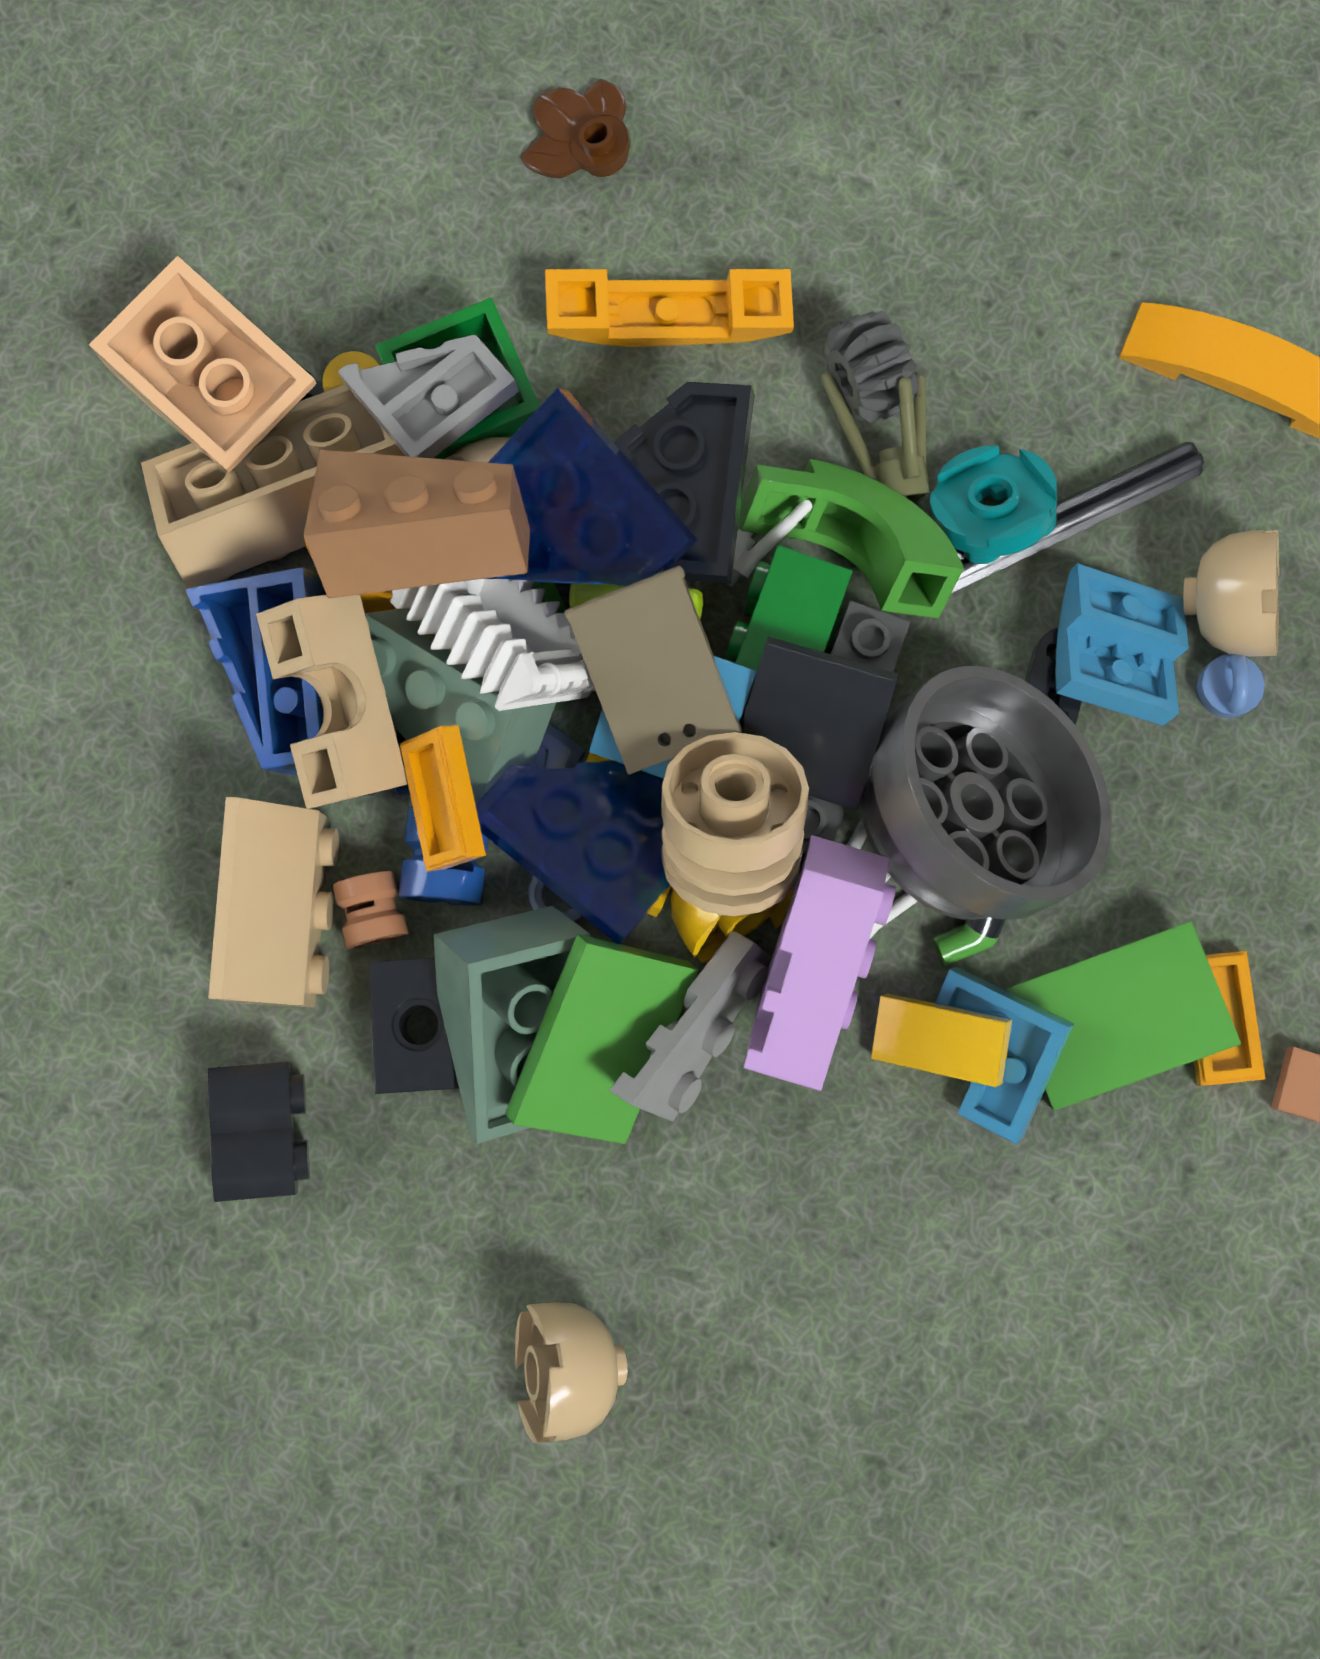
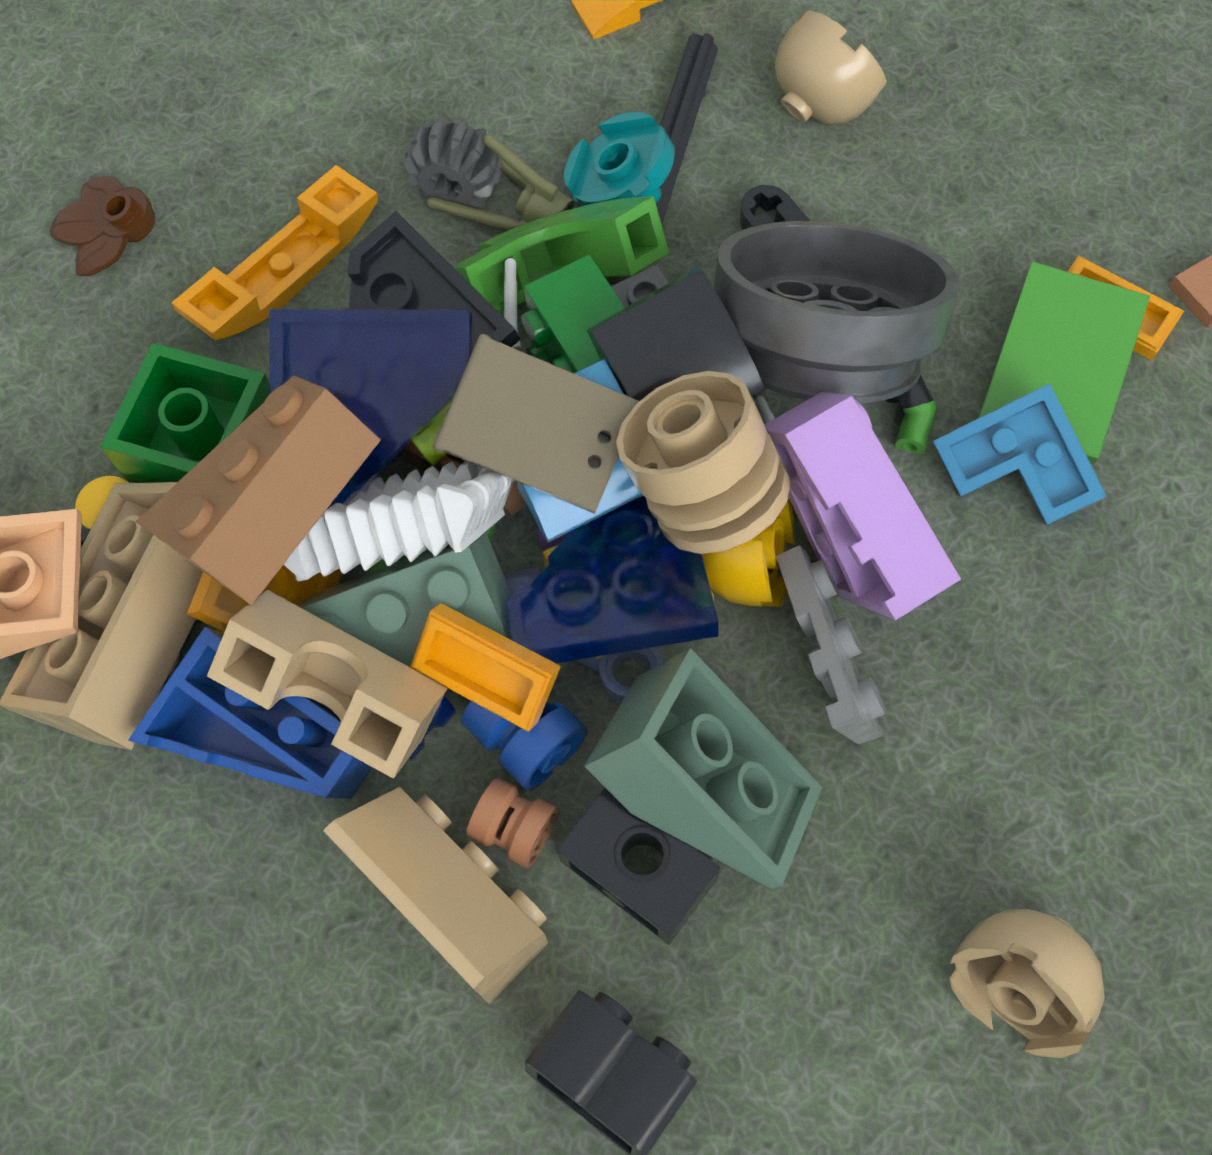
camera: 45 degrees left, 15 degrees down
light grey wing [338,335,519,458] -> none
bright green tile [505,934,698,1144] -> none
yellow tile [871,993,1012,1087] -> none
dark azure slope [1056,563,1189,726] -> none
medium blue tile [1196,654,1265,719] -> none

